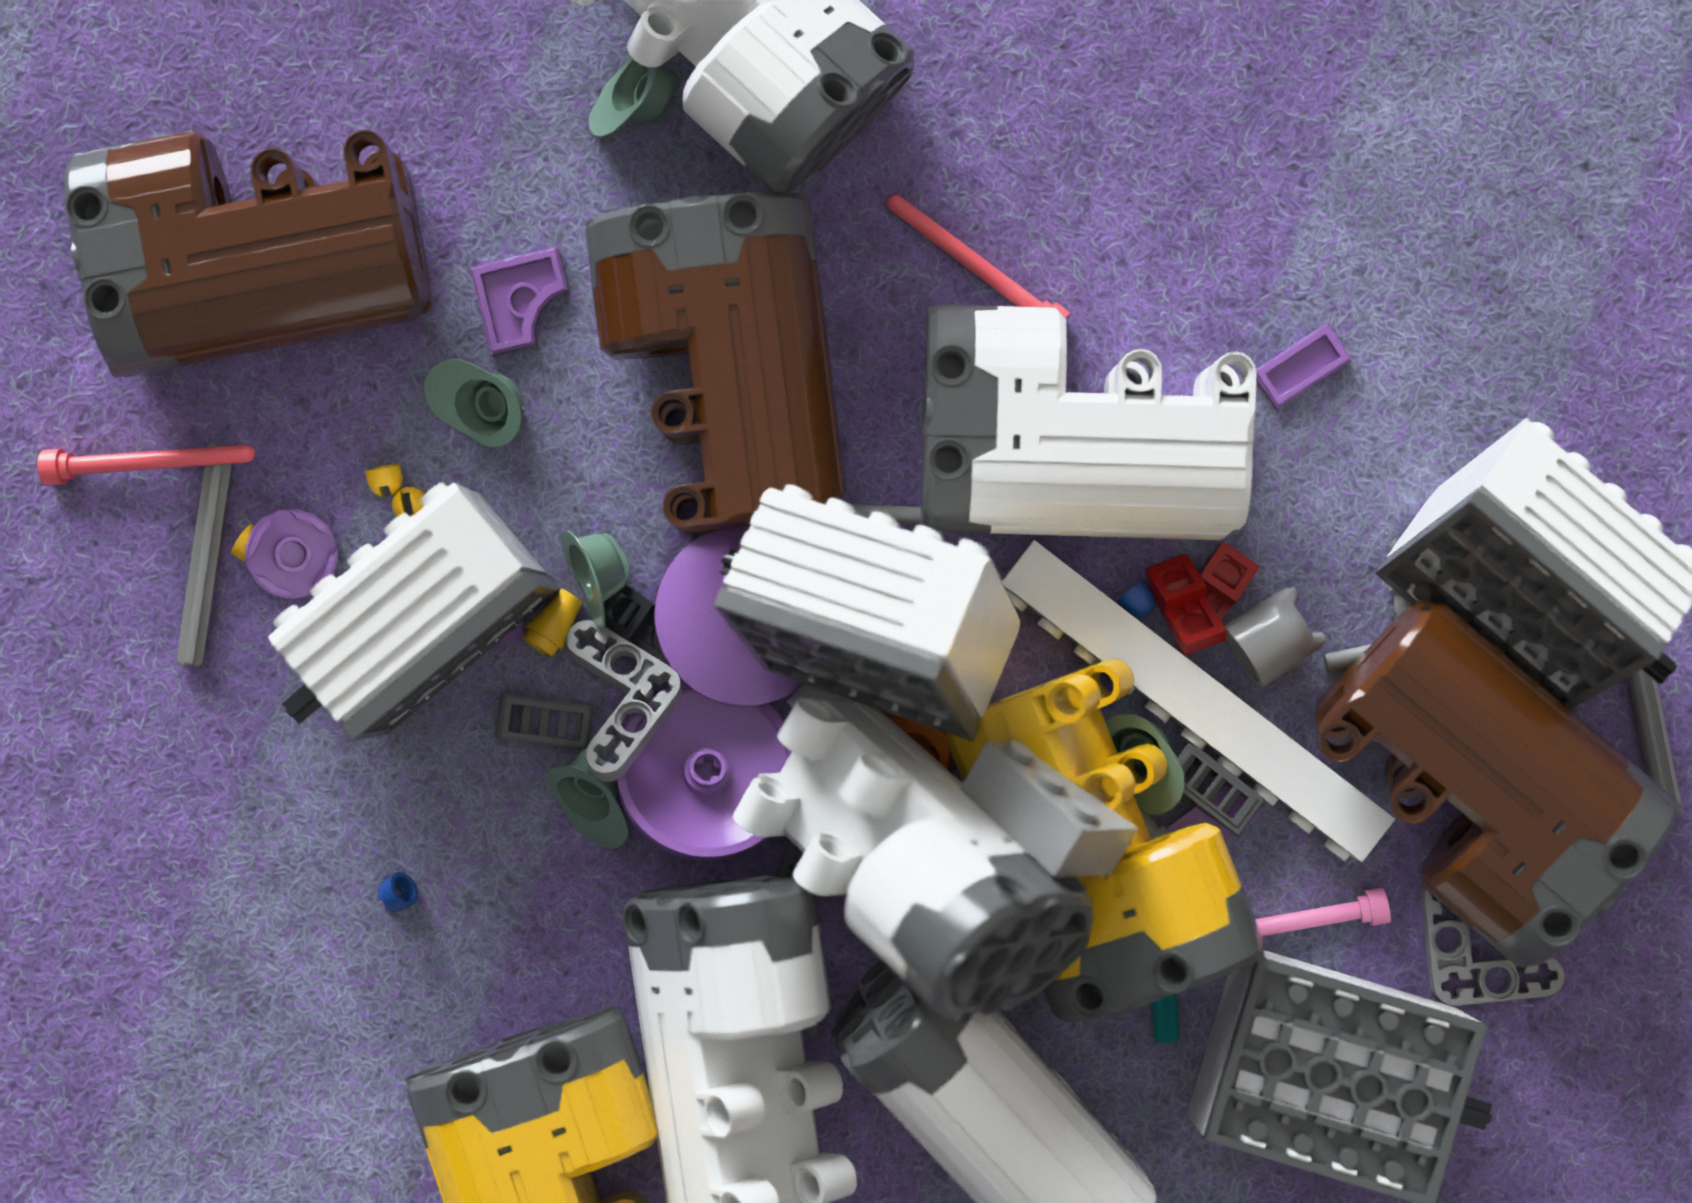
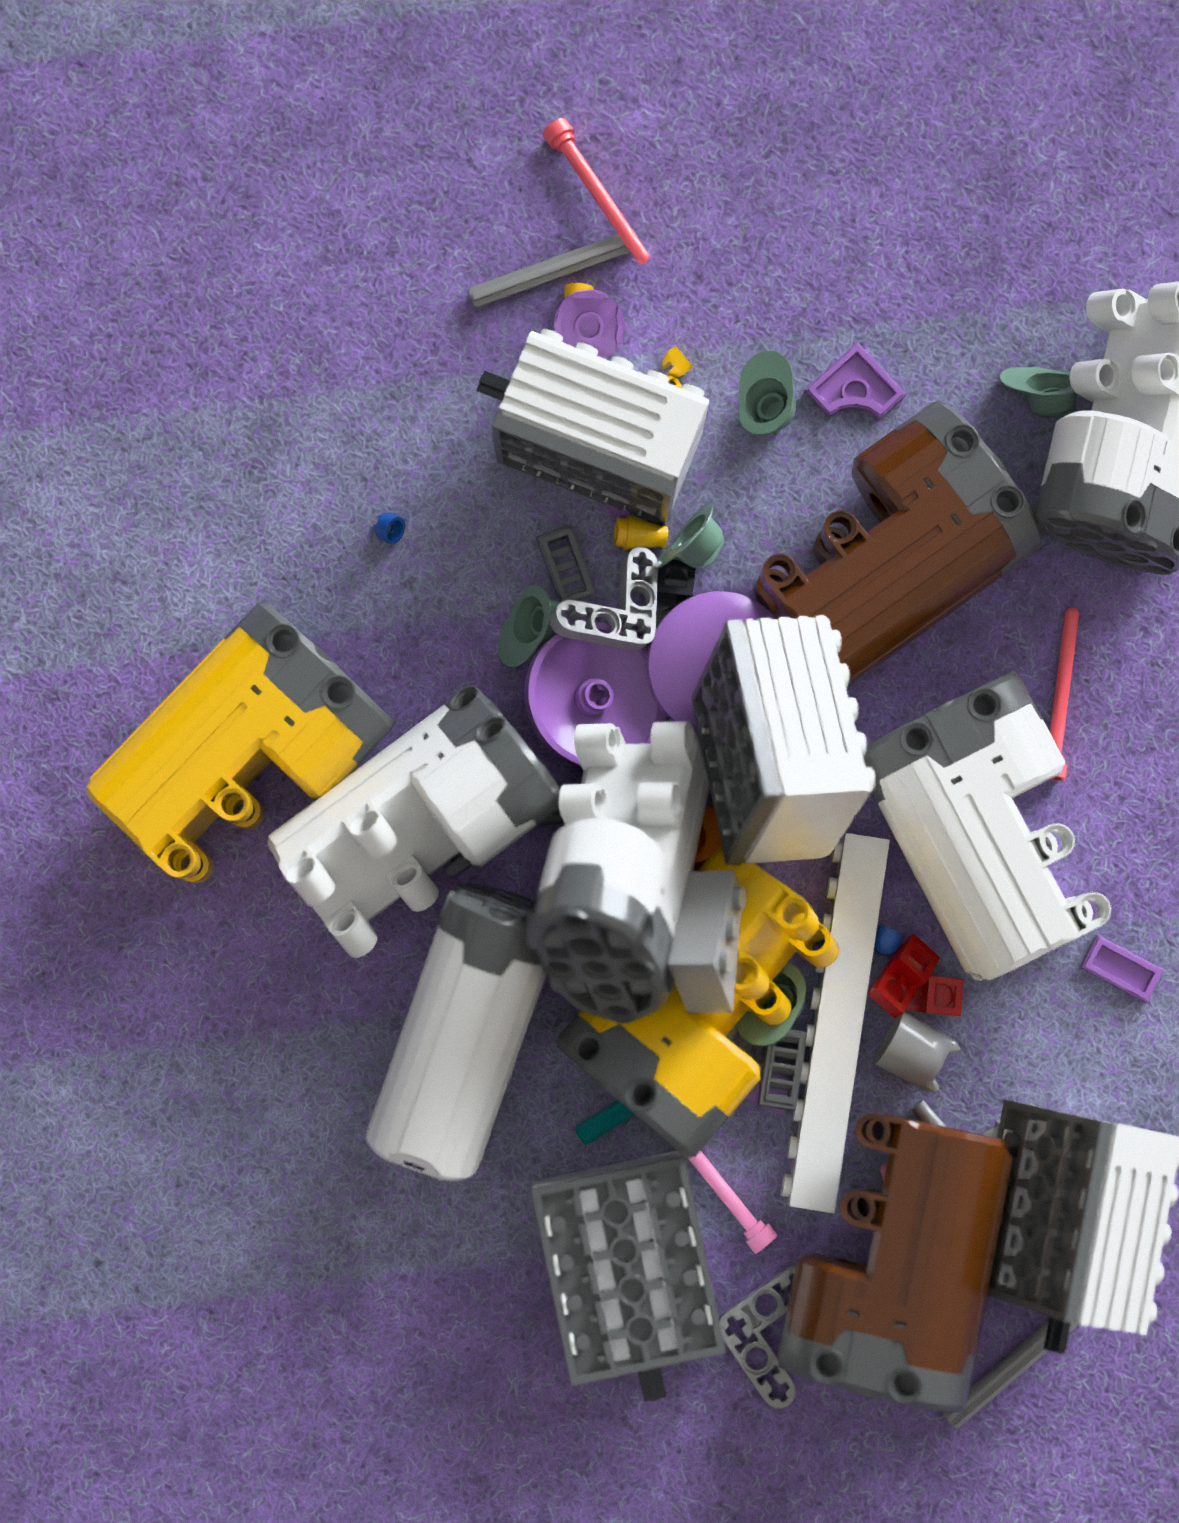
camera: 65 degrees right, 5 degrees down
reddish brown piece [64,130,431,378] -> none

